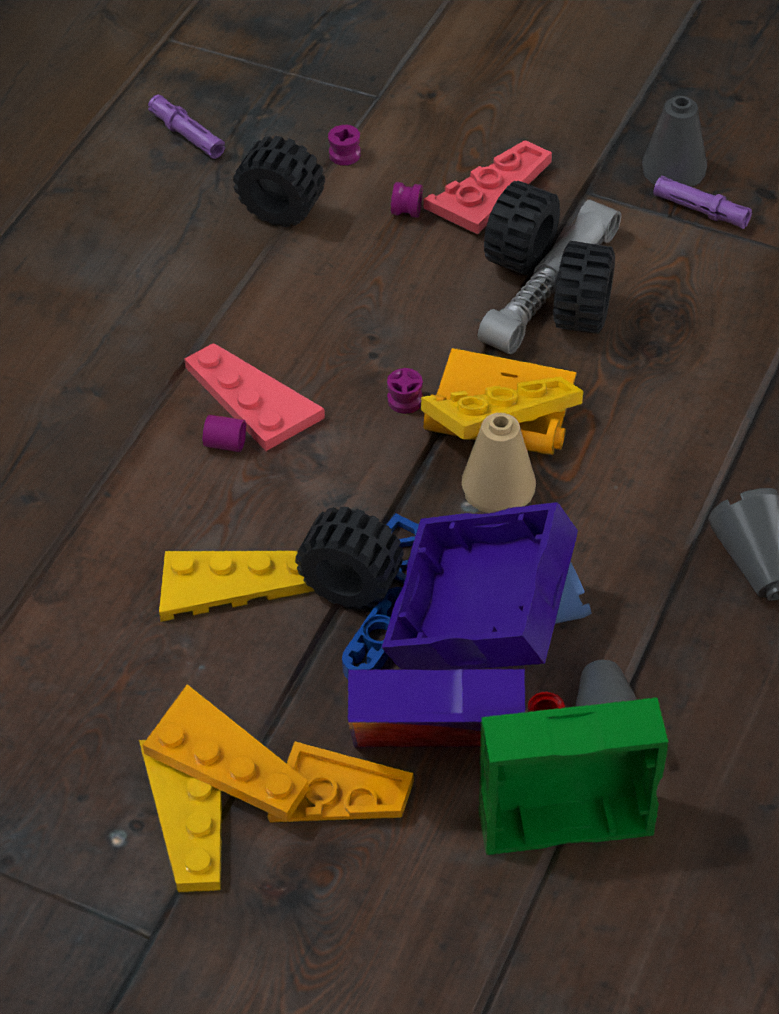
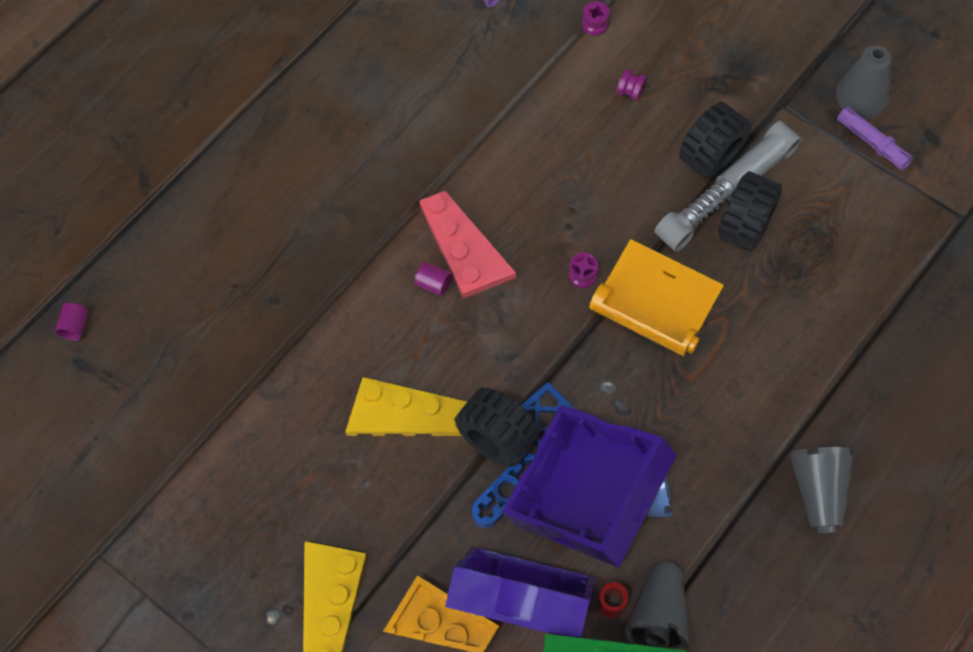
camera: 15 degrees right, 15 degrees up
light orange wing [143,684,309,822] -> none
black tyre [233,136,325,227] -> none
yellow wing [421,377,583,440] -> none
coral wing [423,140,552,234] -> none
tan cone [462,413,536,513] -> none

